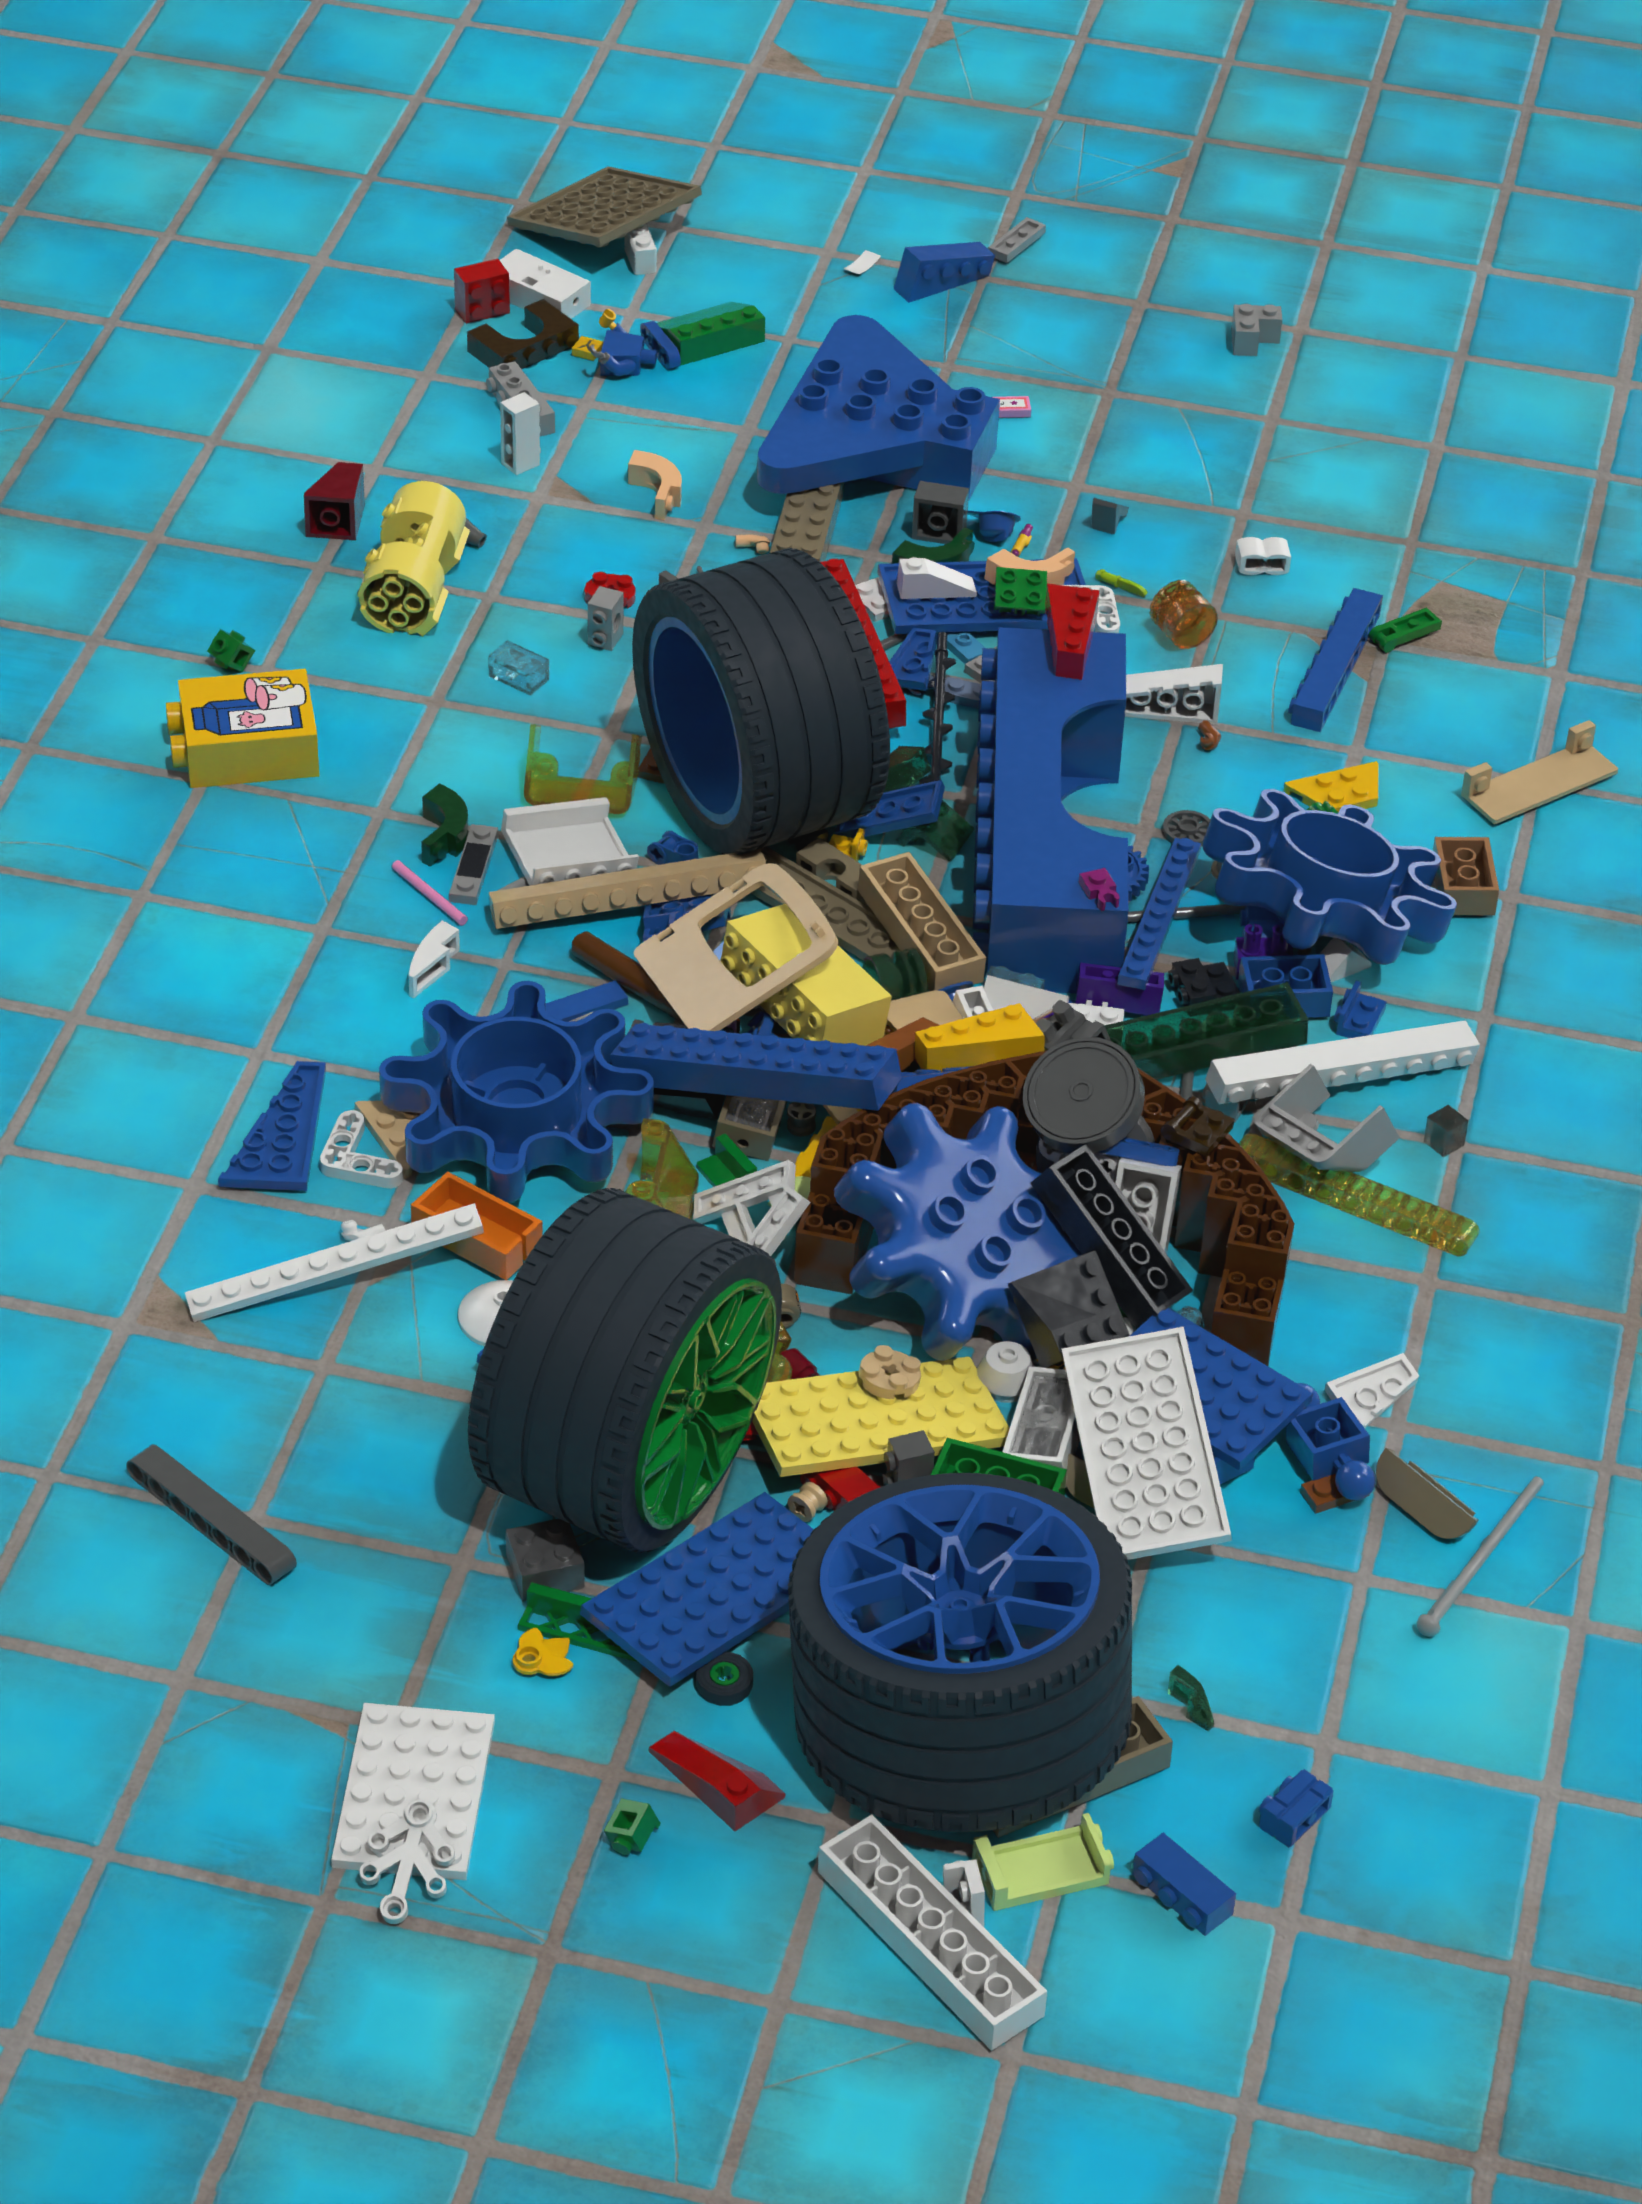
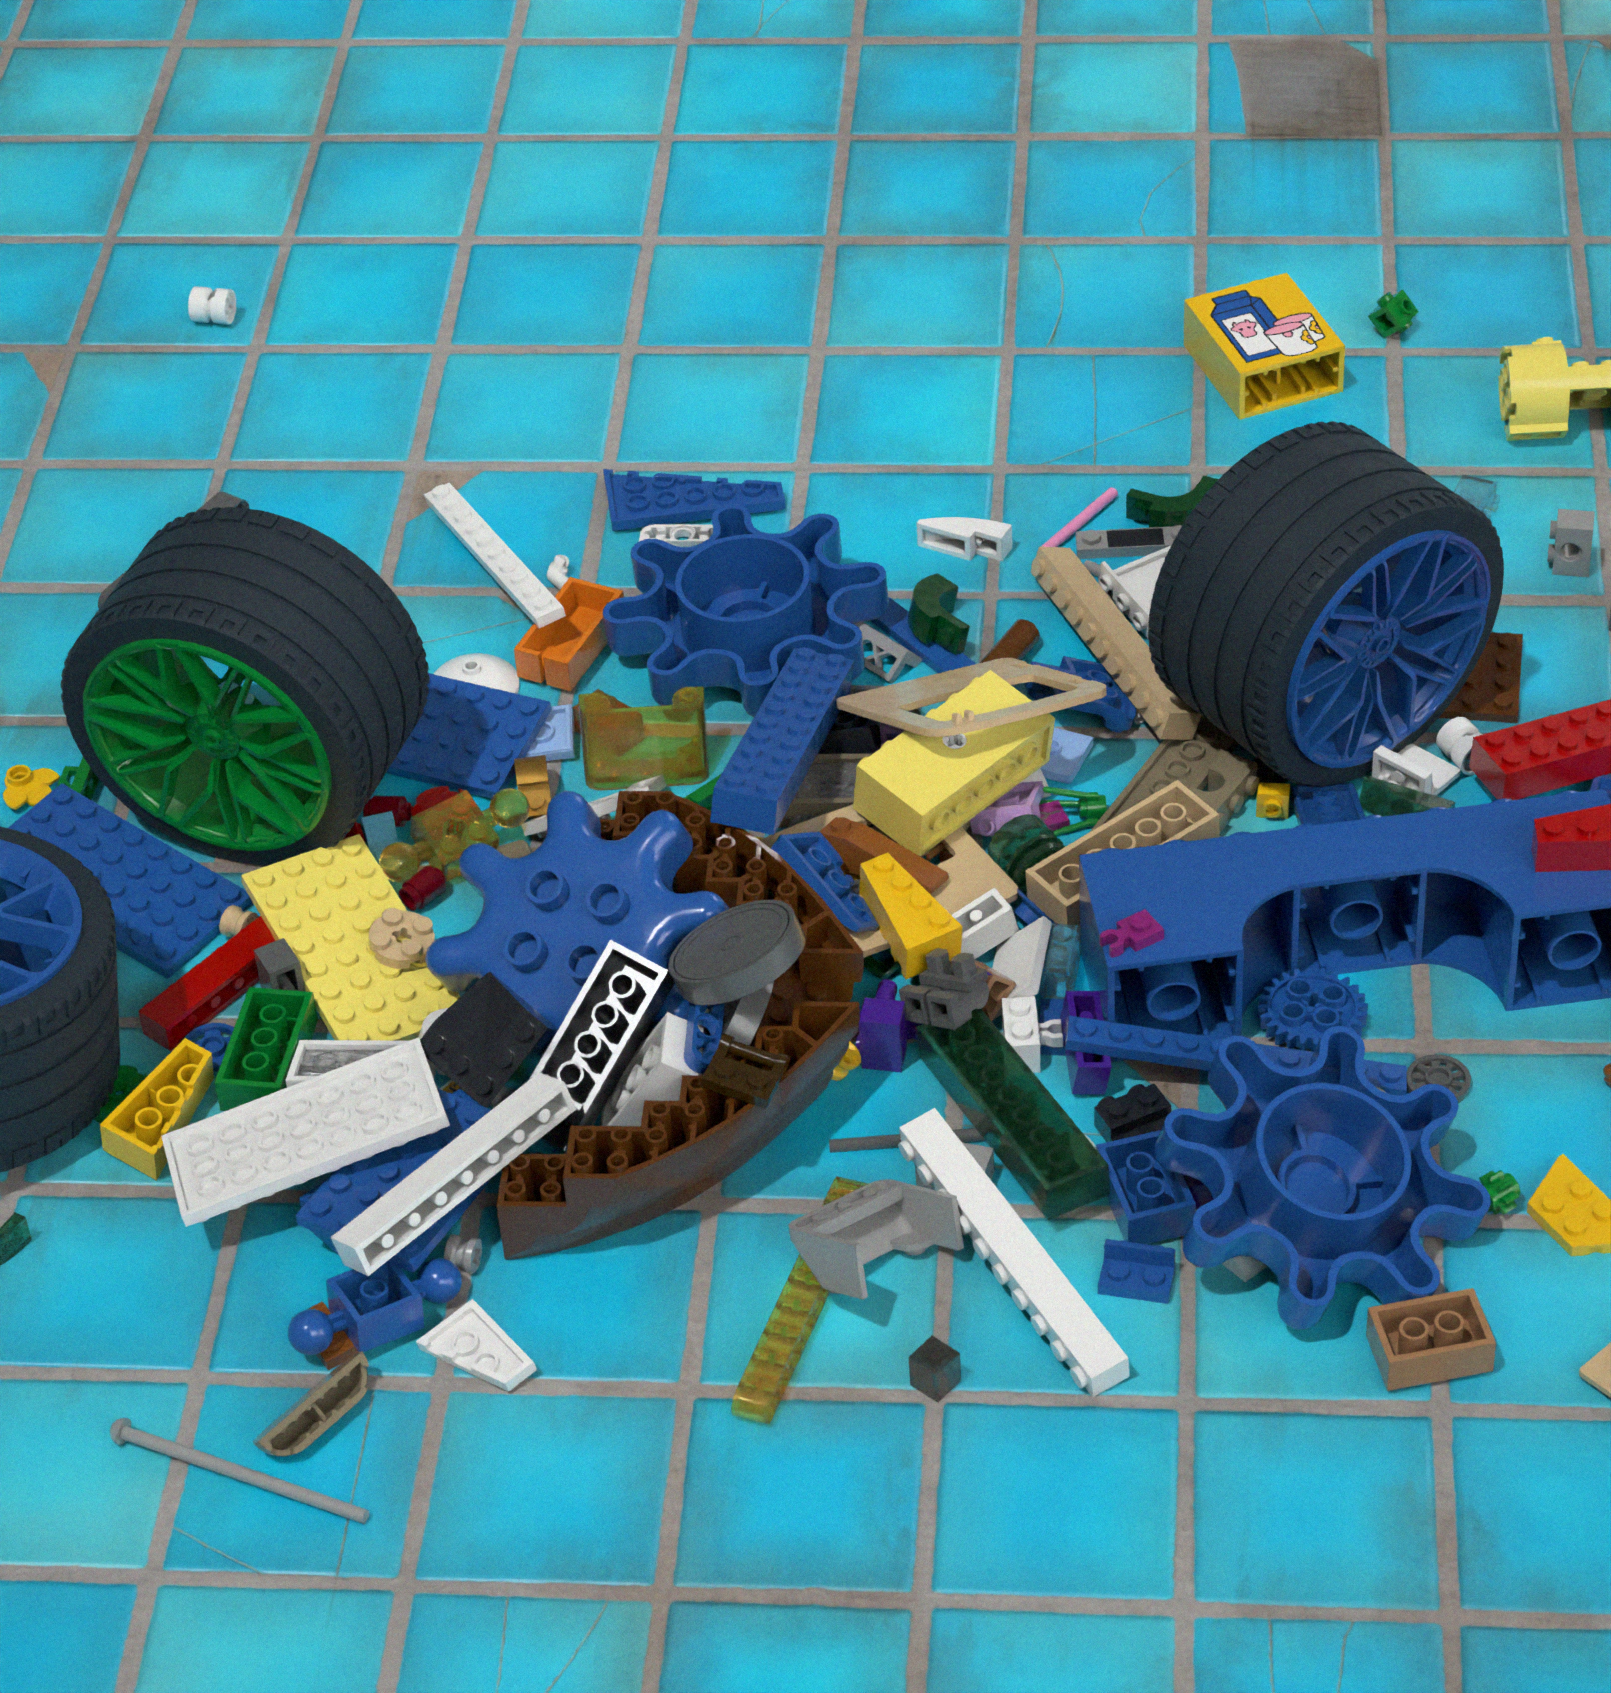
camera: 85 degrees right, 0 degrees up
none -> white brick [331,1072,576,1276]
none -> dark green arch [907,573,970,655]

